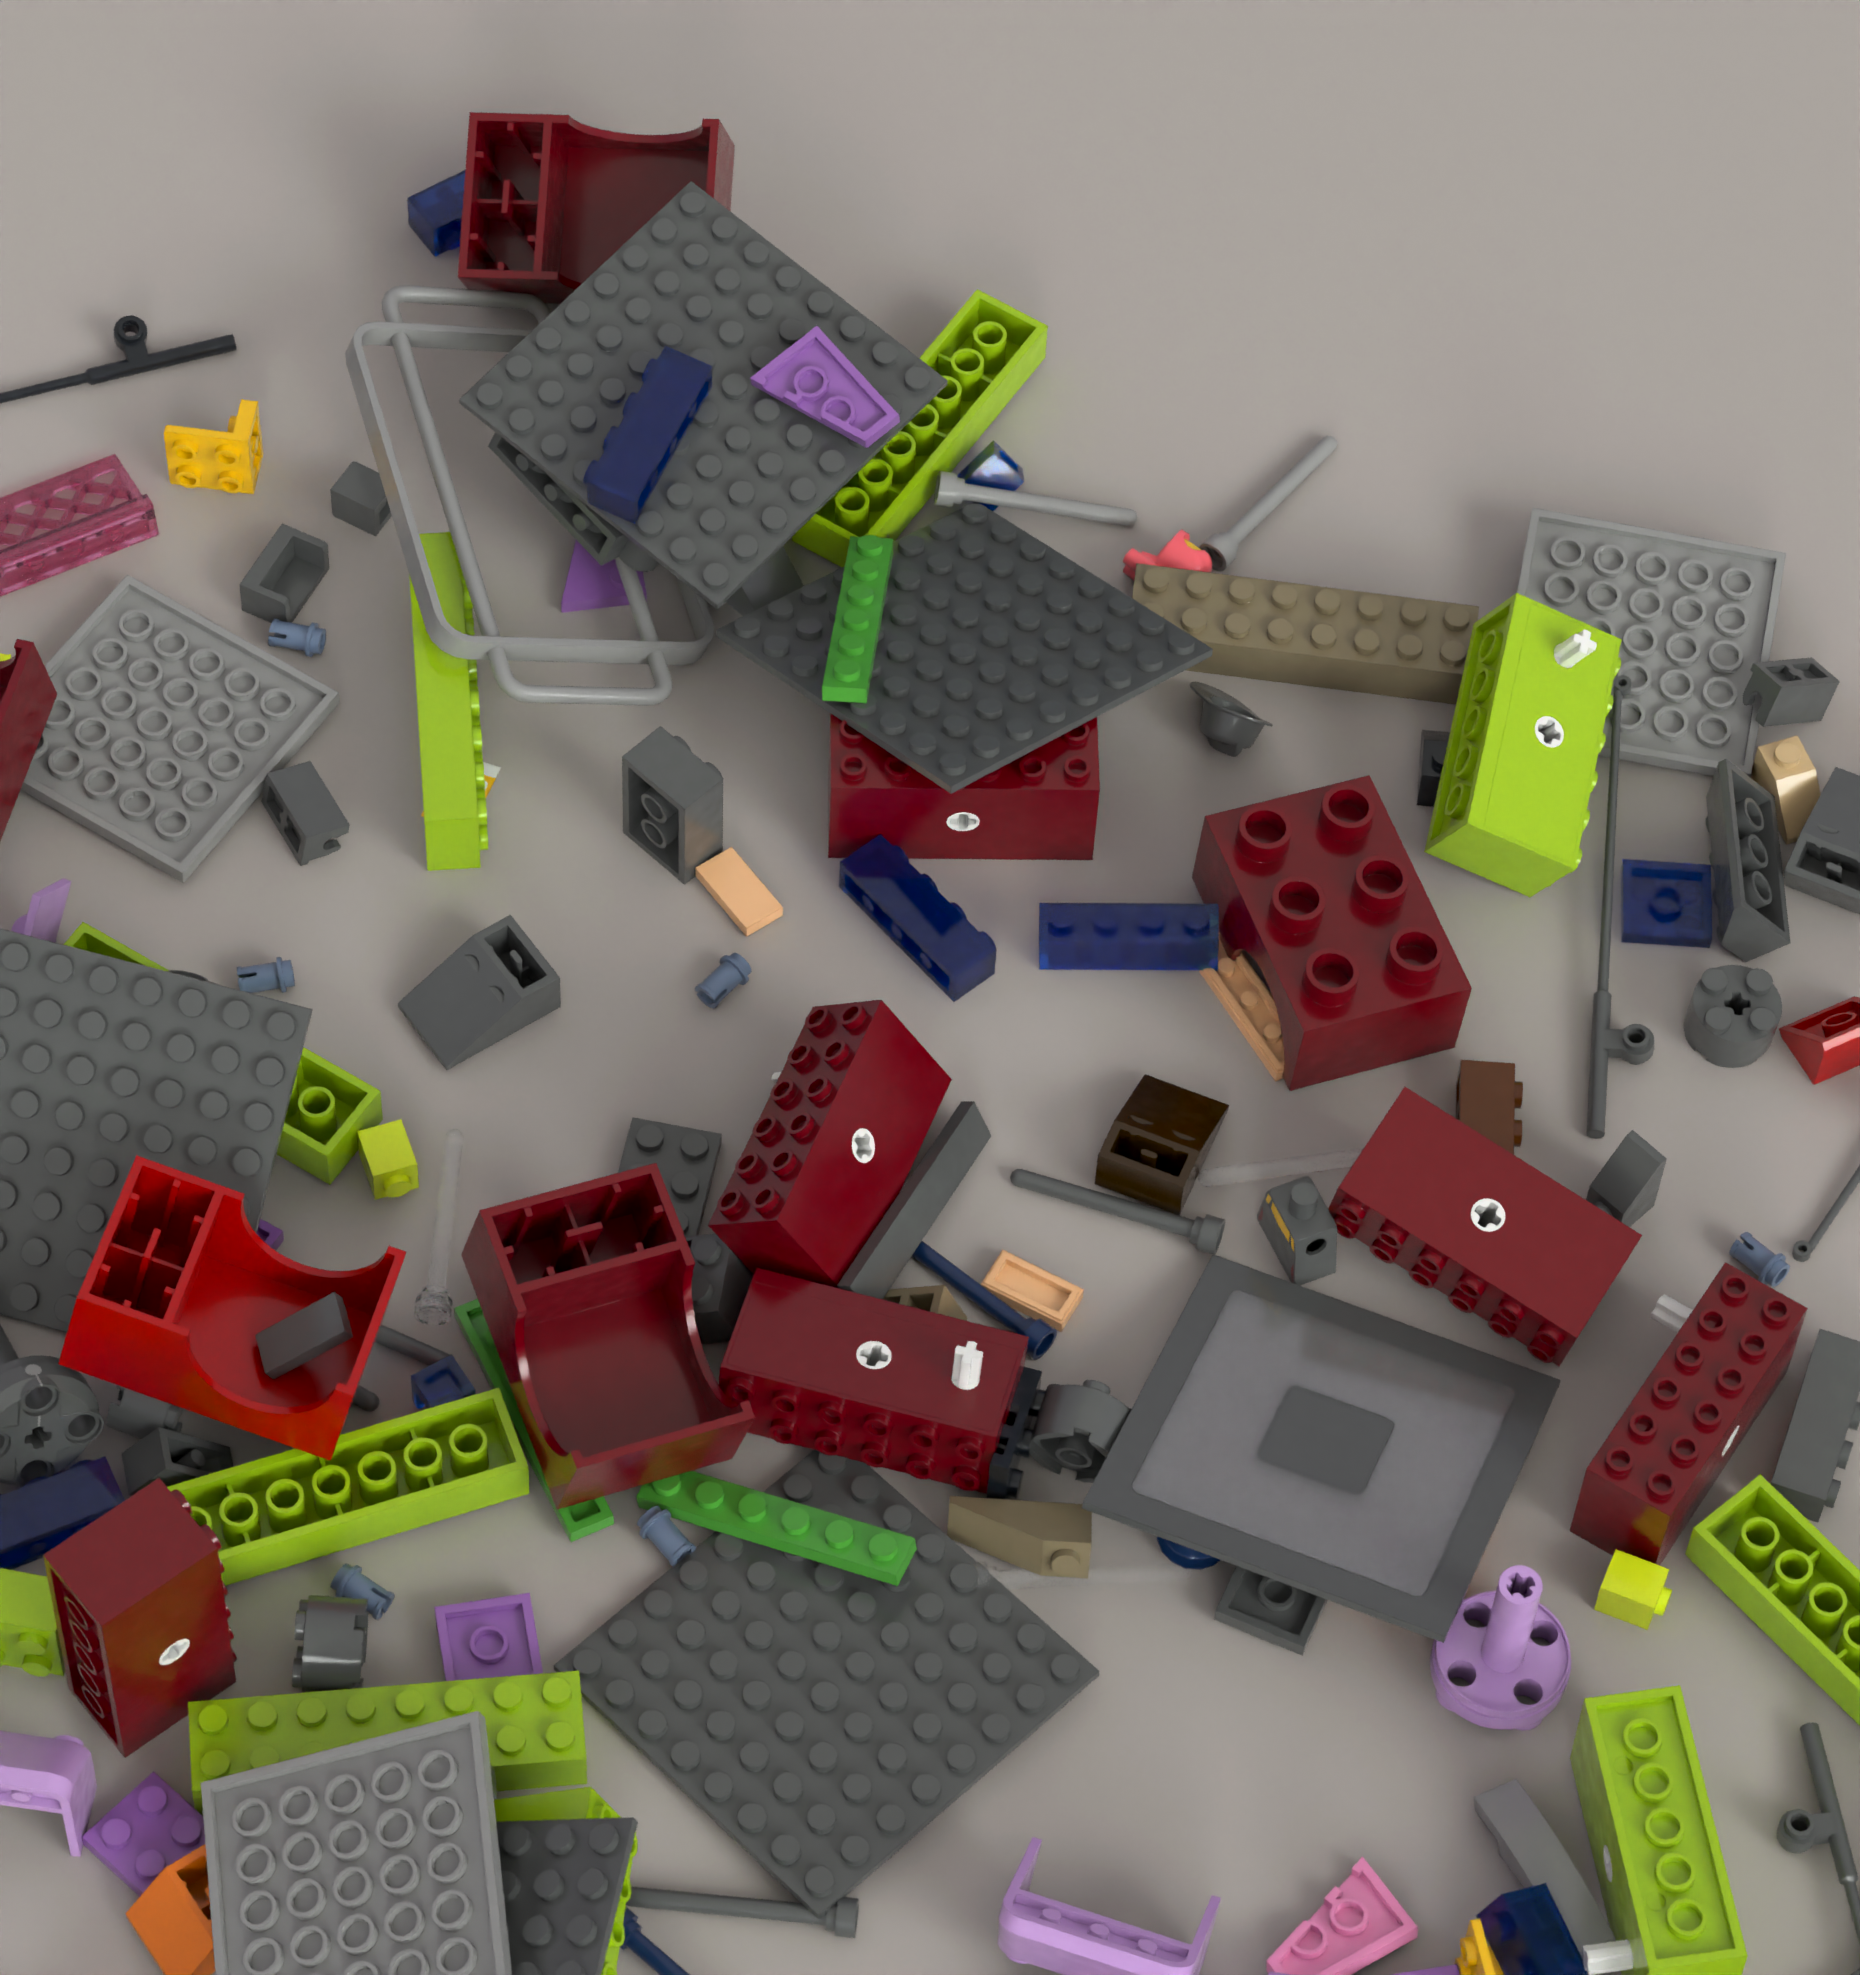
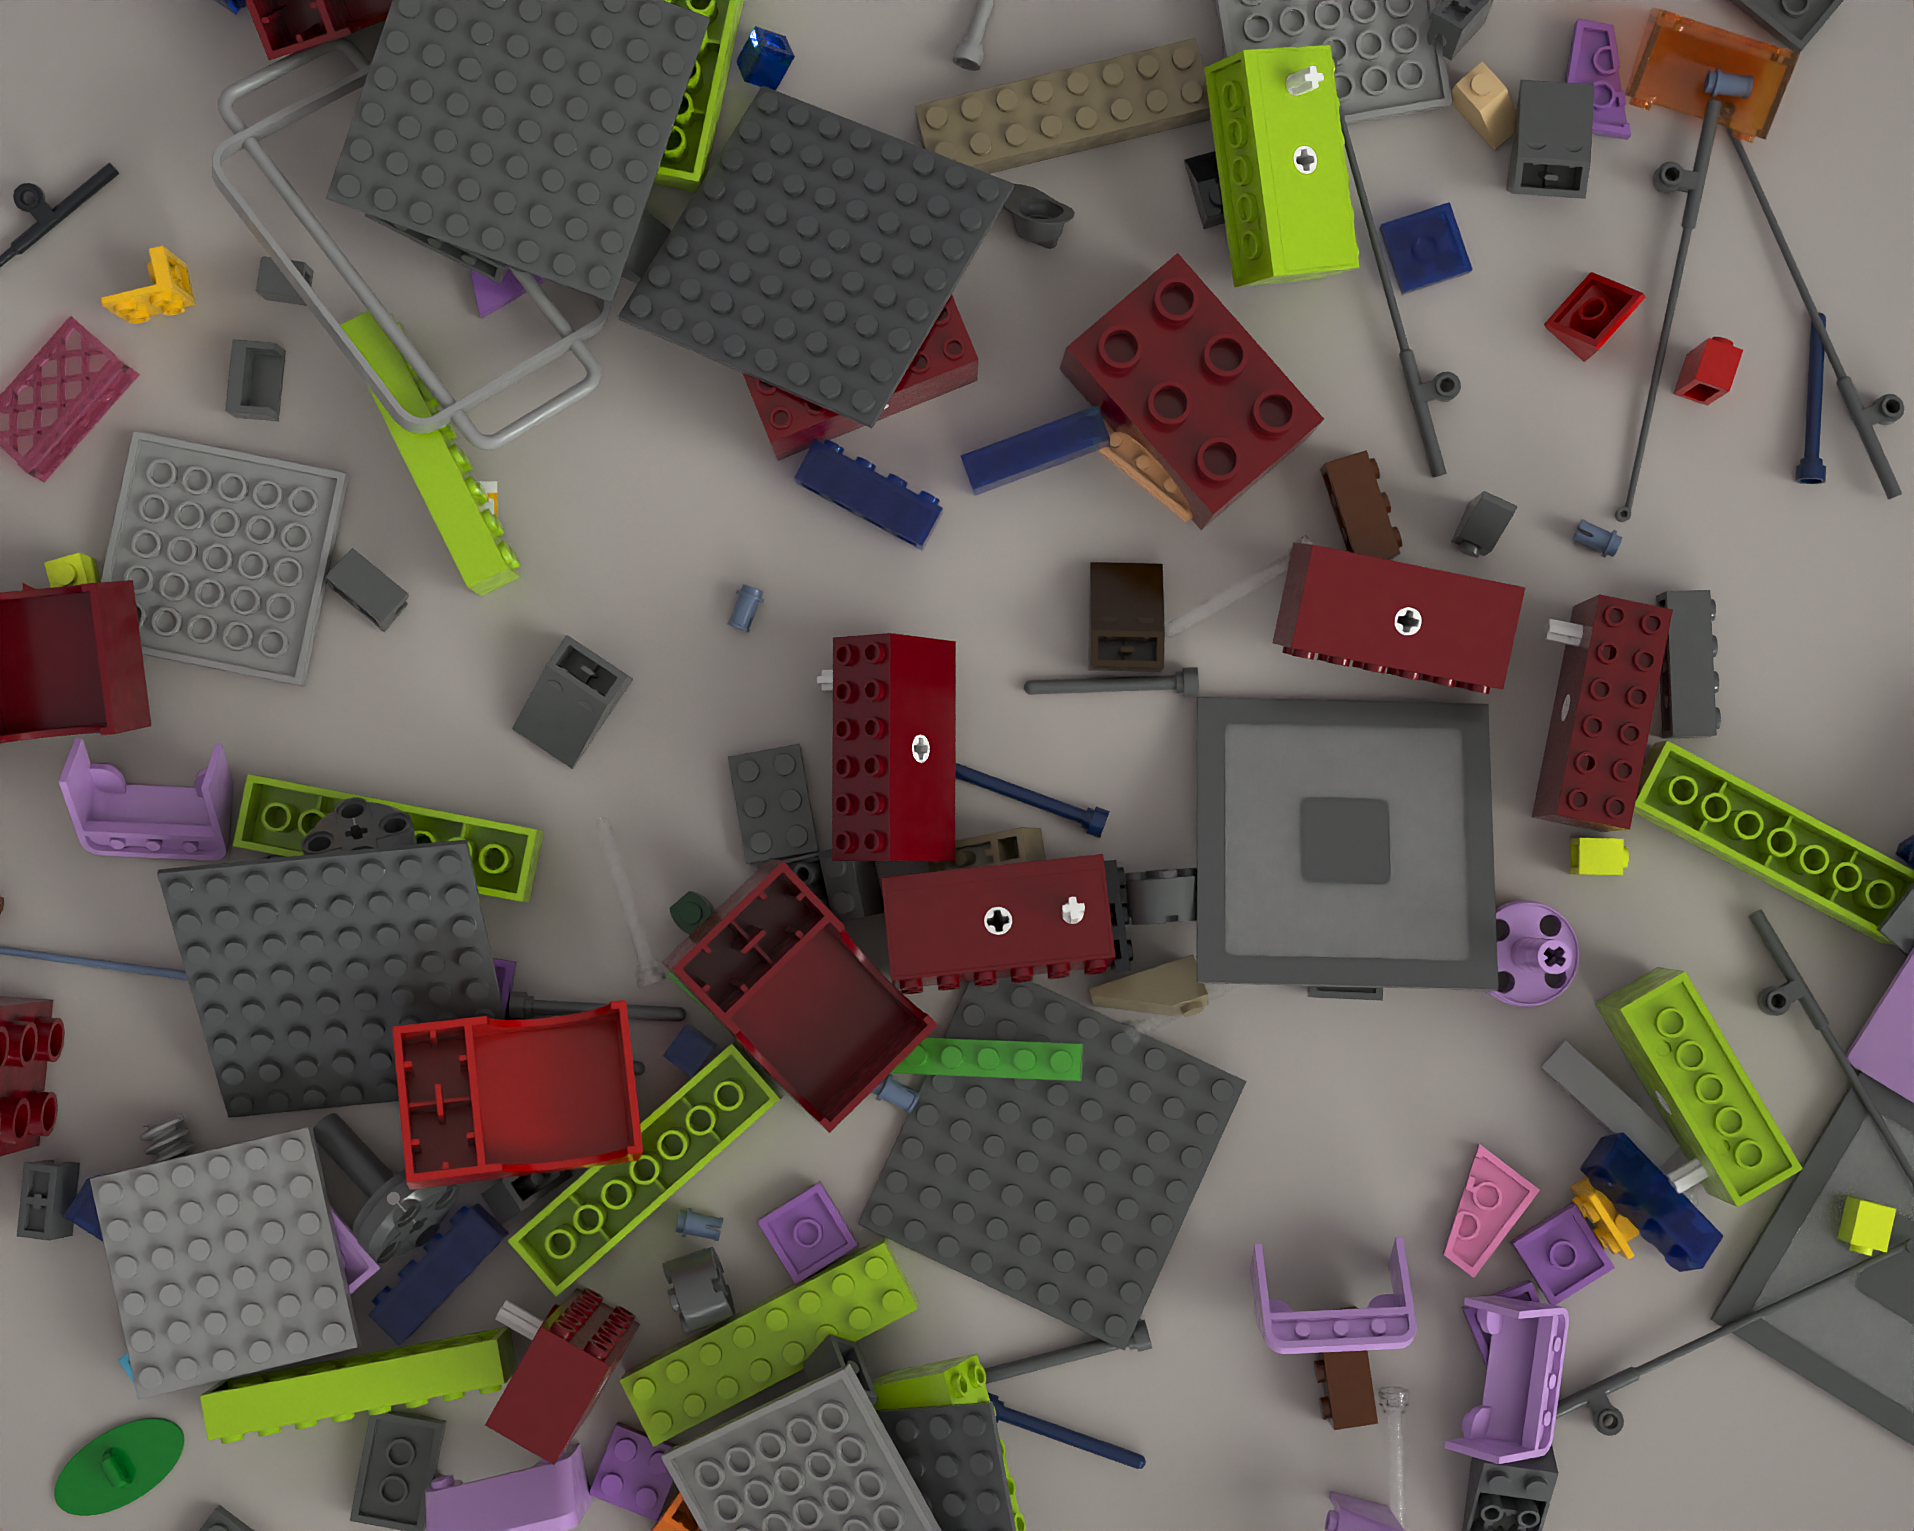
camera: 20 degrees left, 30 degrees up
sand blue pin [237,957,295,993] -> none
dark grey tile [255,1292,353,1380] -> none
sand blue pin [268,618,326,657] -> none
neon yellow brick [357,1119,419,1200] -> none
clear blue brick [583,346,712,523] -> none
dark grey brick [622,726,723,885] -> none
light nougat tile [695,847,783,937] -> none
medium lavender wing [750,326,900,448] -> none
bright green plate [822,535,893,703] -> none
dark grey tile [837,1101,992,1299] -> none
light grey piece [934,471,1137,526] -> none
light nougat tile [981,1249,1084,1332] -> none
coral piece [1123,529,1212,580] -> none
dark grey torso [1257,1176,1337,1286] -> none
dark grey brick [1684,965,1782,1068] -> none
dark grey slope [1705,759,1791,962] -> none

